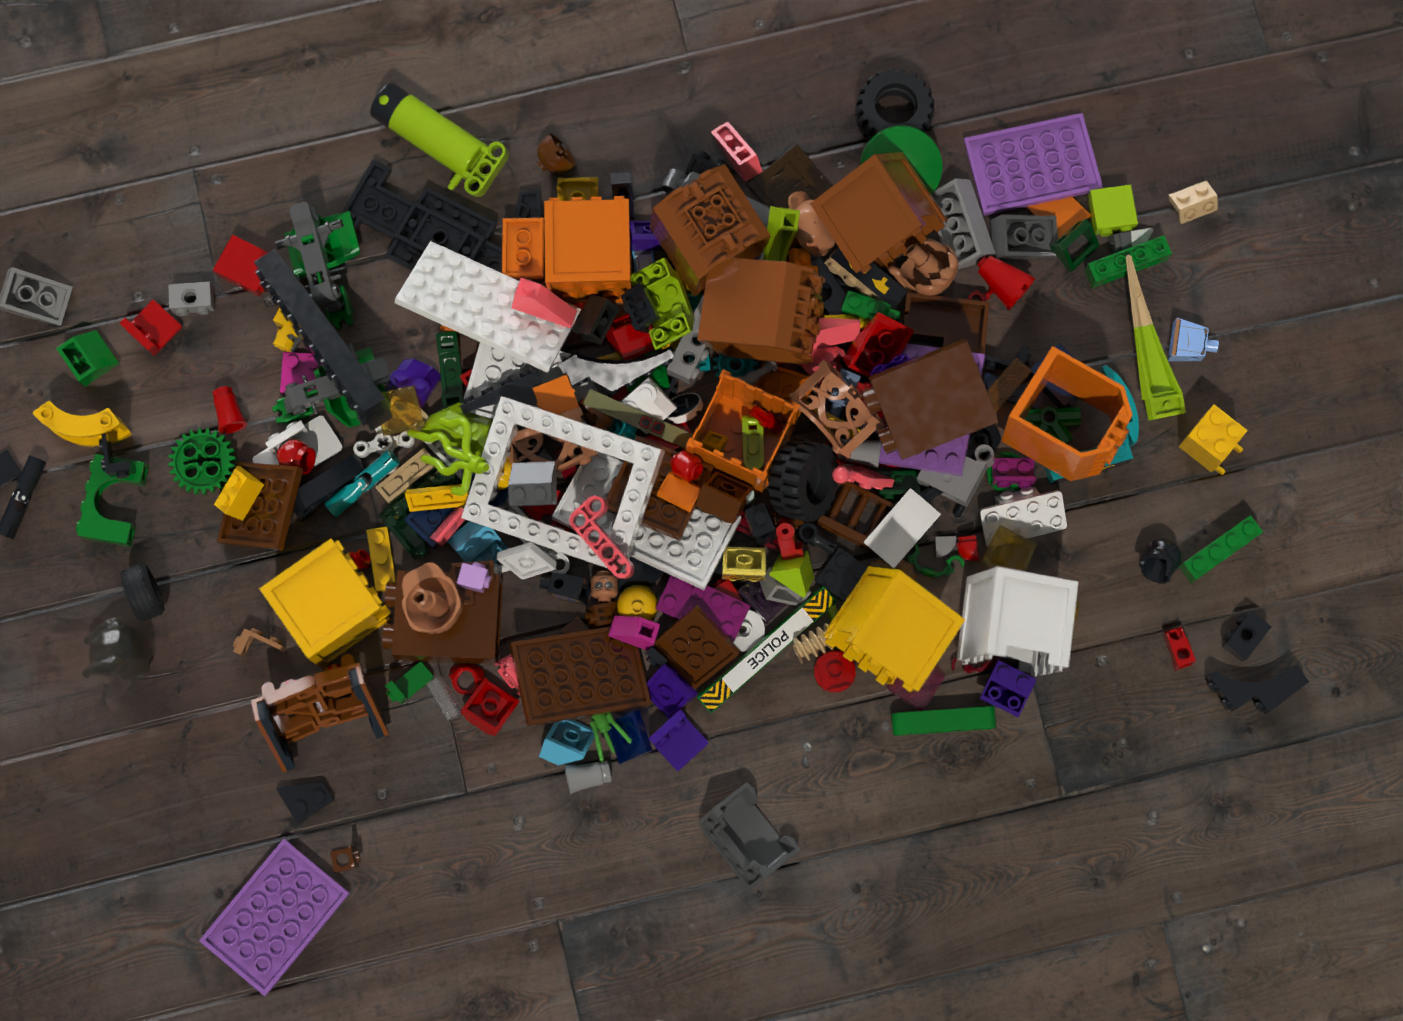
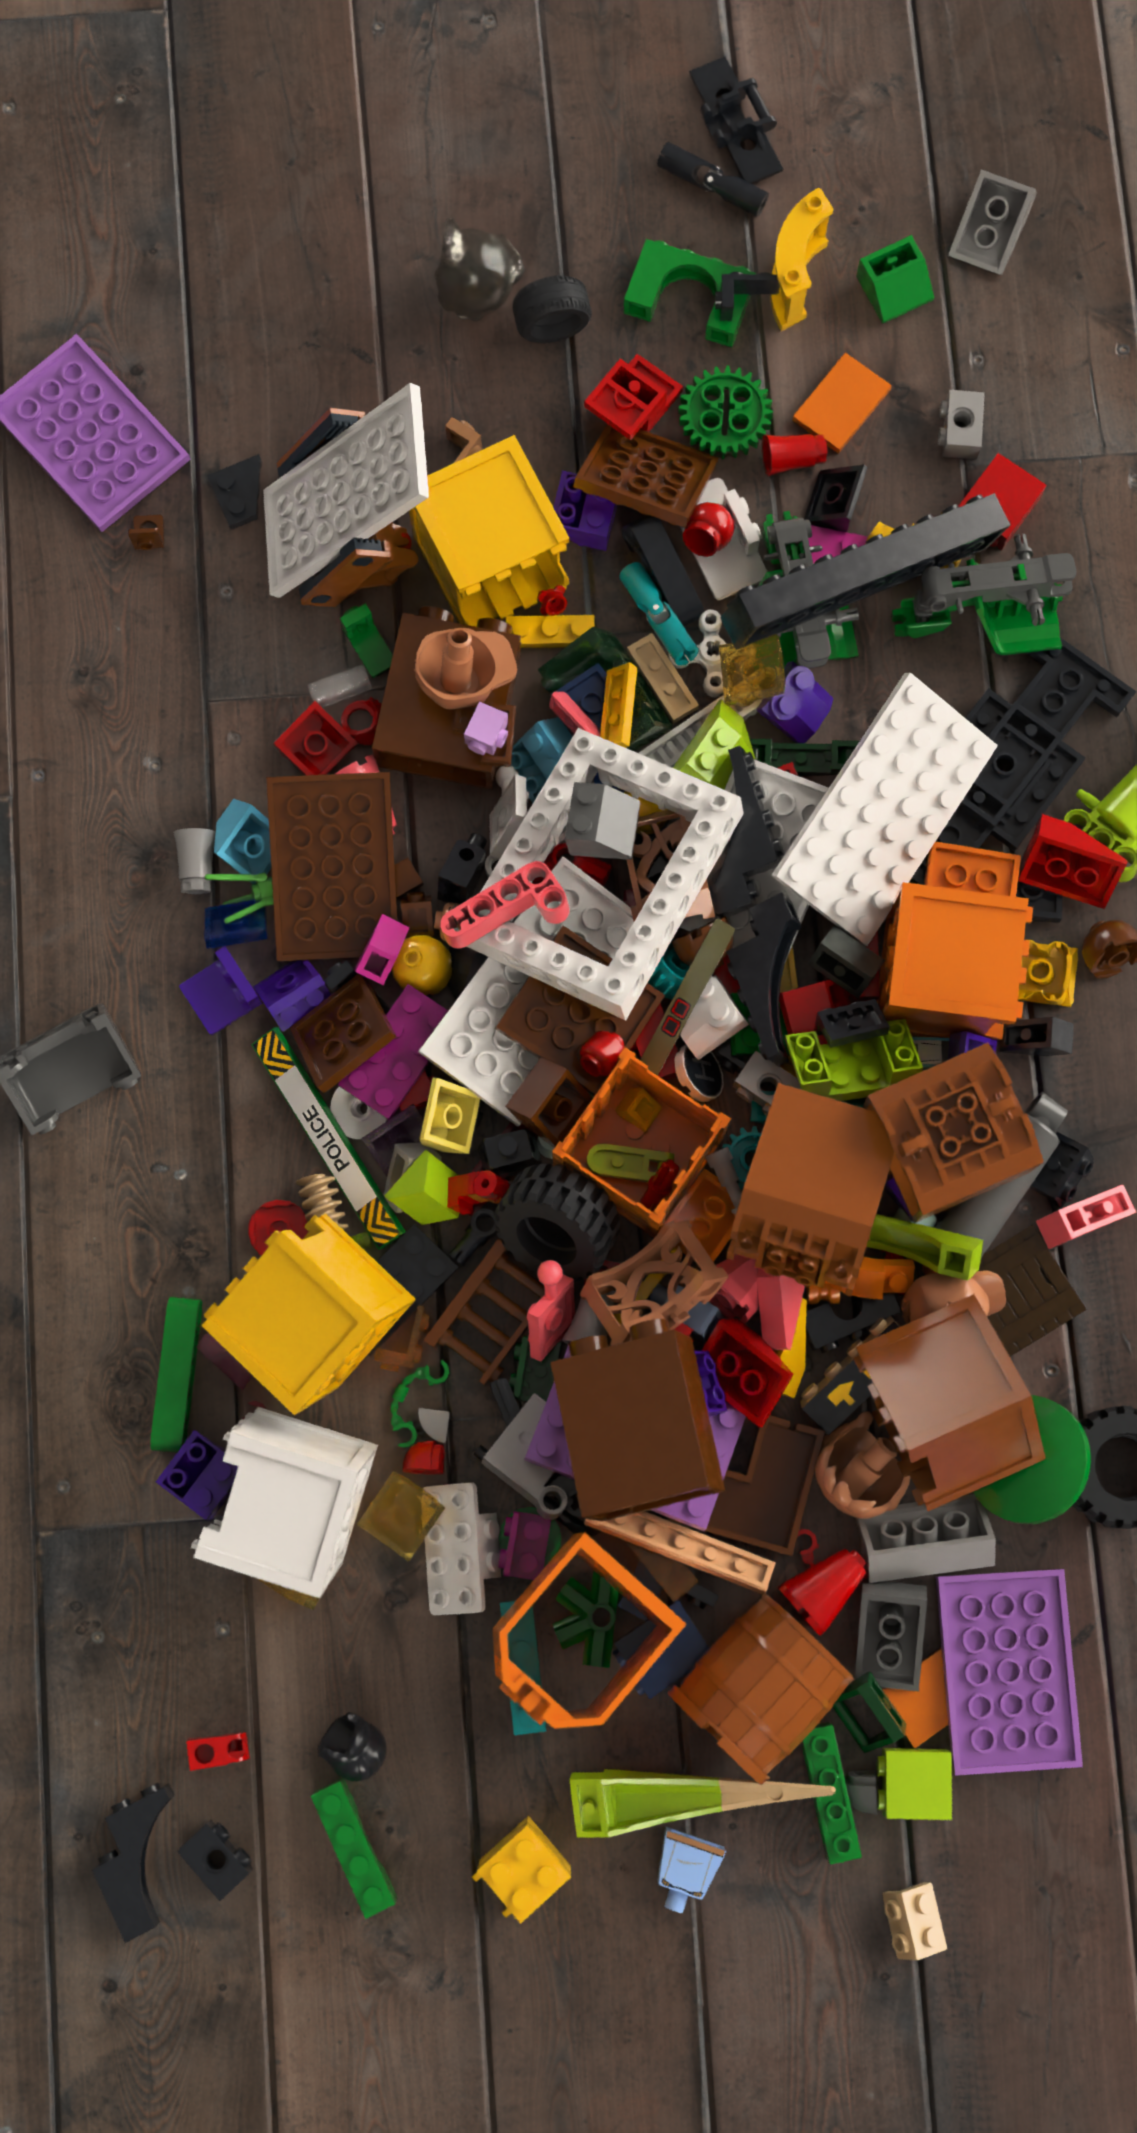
camera: 100 degrees right, 0 degrees up
red bracket [119,300,182,356] -> none
yellow slope [214,466,264,521] -> none
lime plant [407,417,490,496] -> none
coral slope [511,278,577,328] -> none
orange piece [532,374,579,415] -> none
orange piece [656,472,702,512] -> none
green hinge [841,291,901,321] -> none
white sticker [864,488,941,568] -> none
teal slope [1099,365,1139,447] -> none
white sticker [1131,228,1153,247] -> none
none -> white plate [263,383,429,598]
none -> dark purple slope [553,470,617,551]
none -> red bracket [584,354,683,440]
none -> light nougat tile [584,1511,775,1594]
none -> dark orange piece [667,1593,854,1786]
none -> orange tile [792,352,892,454]
none -> black slope [804,464,868,532]
none -> red slope [1018,814,1128,909]

